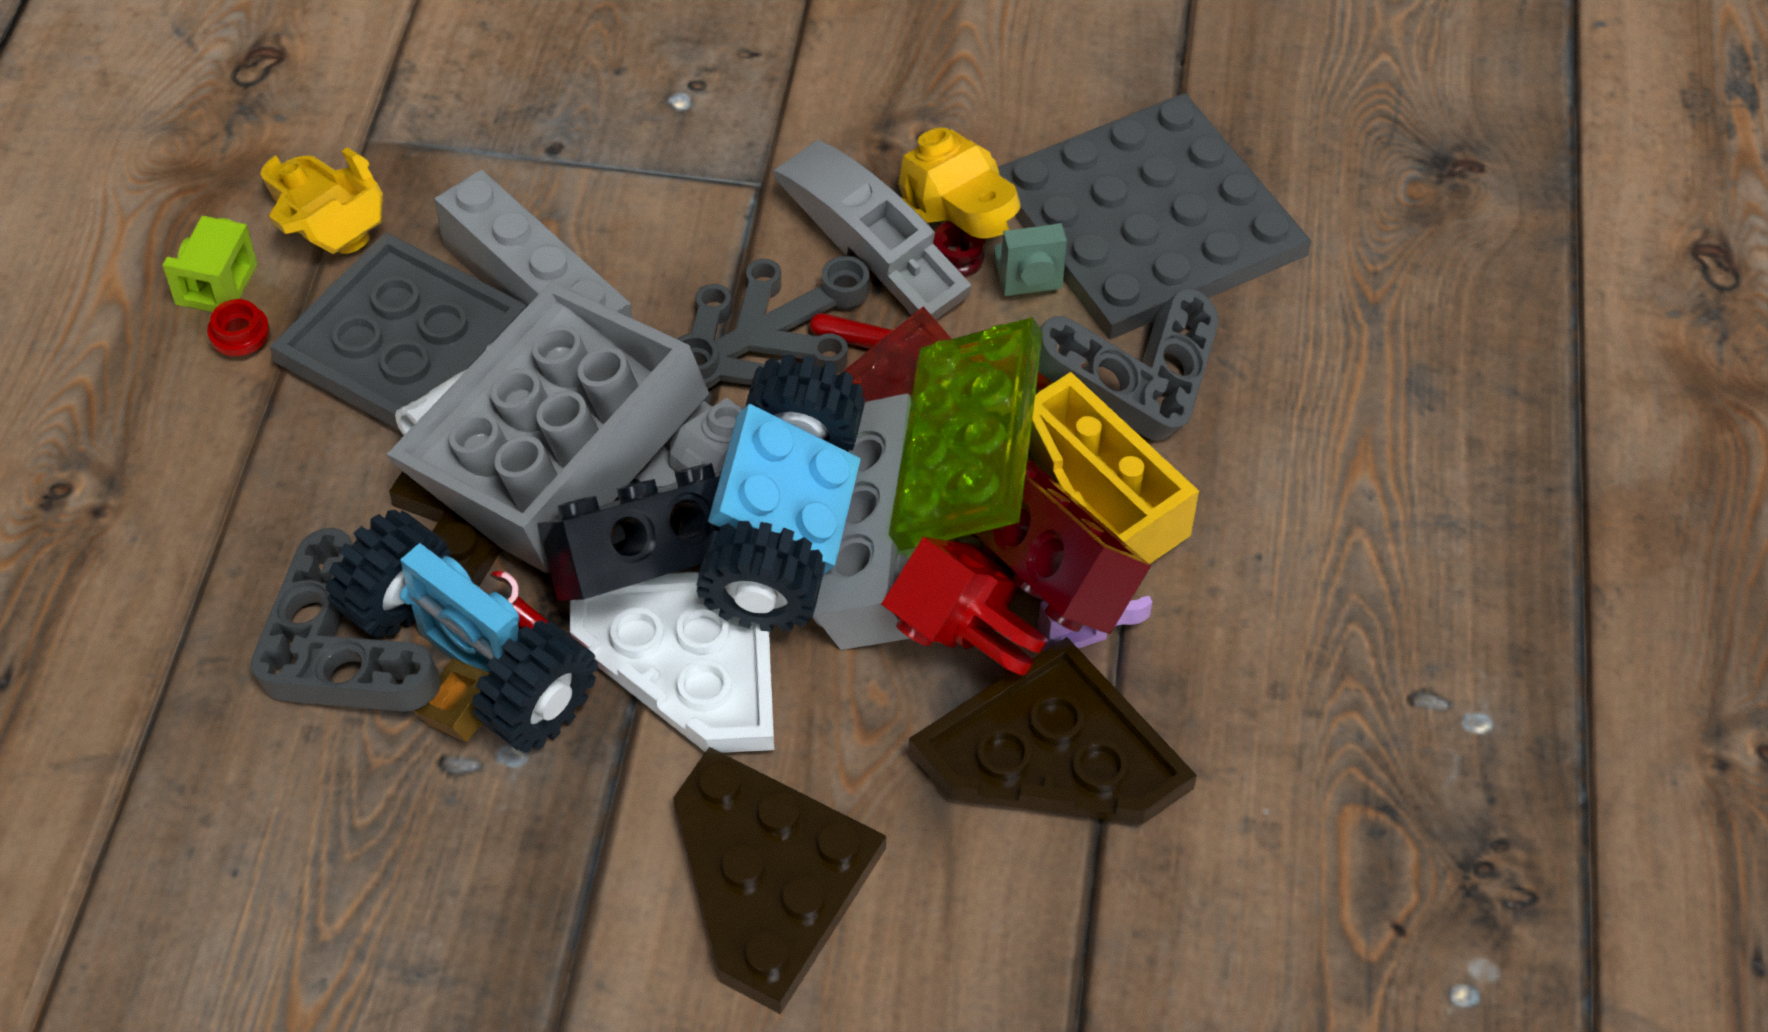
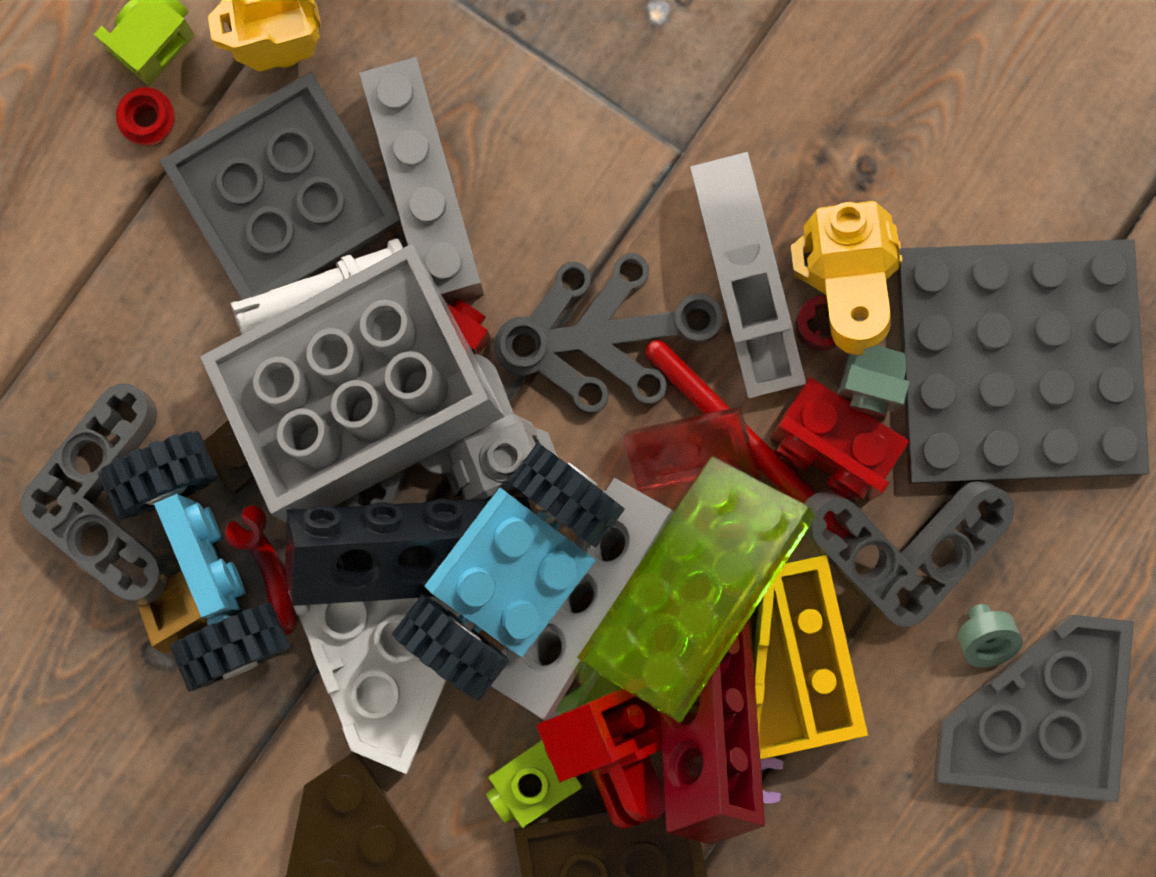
camera: 30 degrees right, 30 degrees up
none -> lime brick [486,739,583,828]
none -> red bracket [770,377,909,503]
none -> dark grey plate [934,615,1134,803]
none -> sand green tile [957,604,1023,668]

